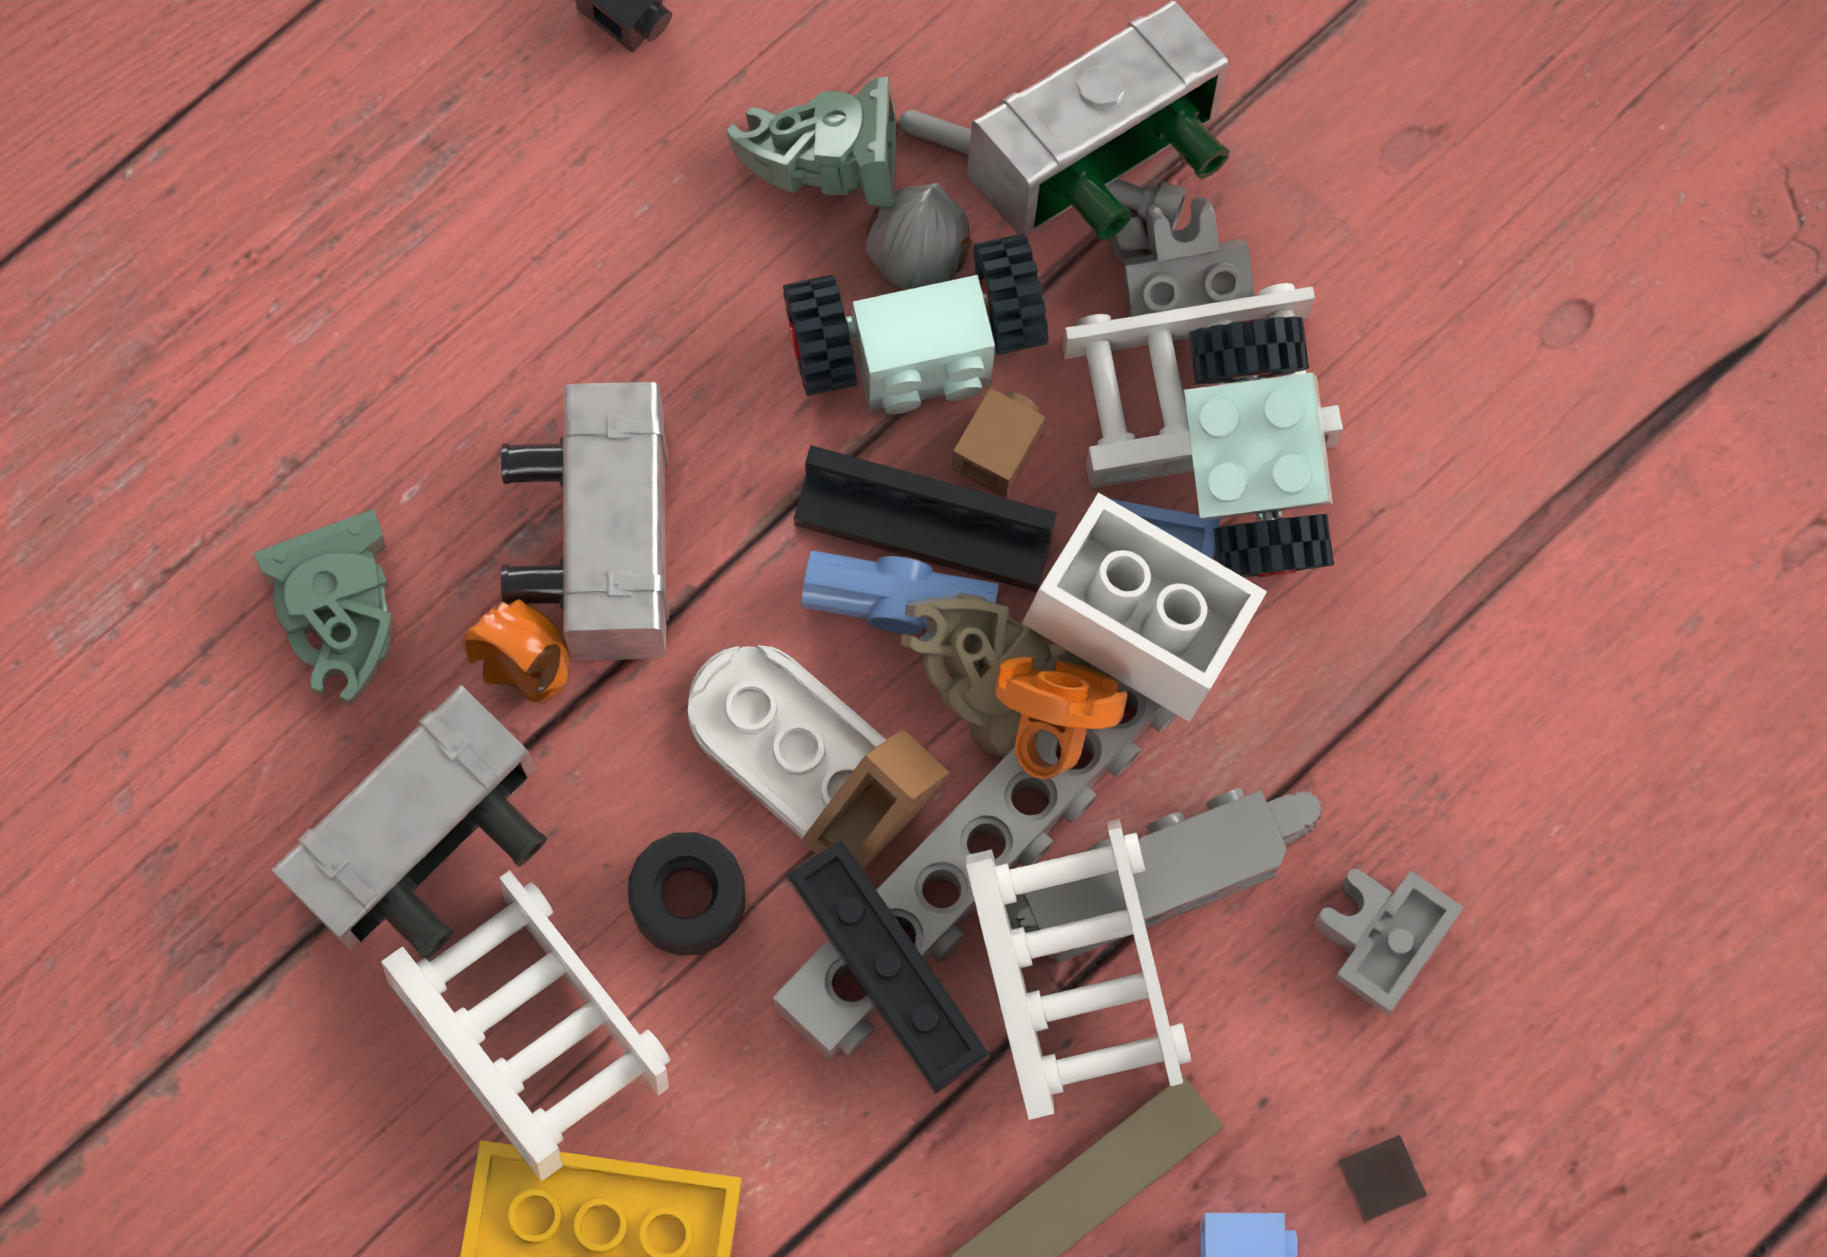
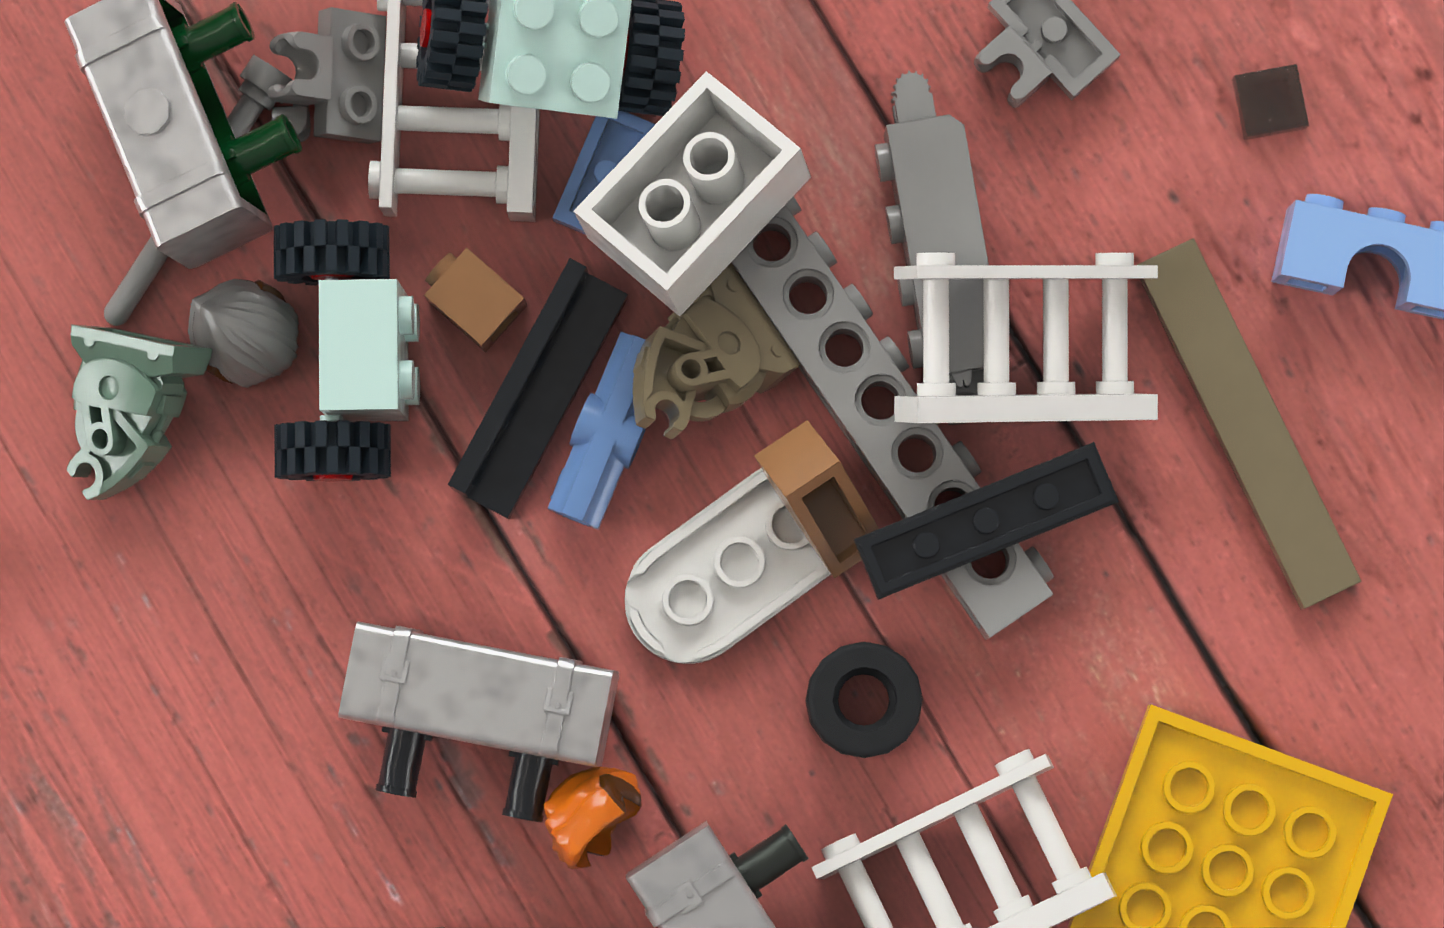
camera: 75 degrees left, 10 degrees up
orange tile [994,657,1128,779] -> none

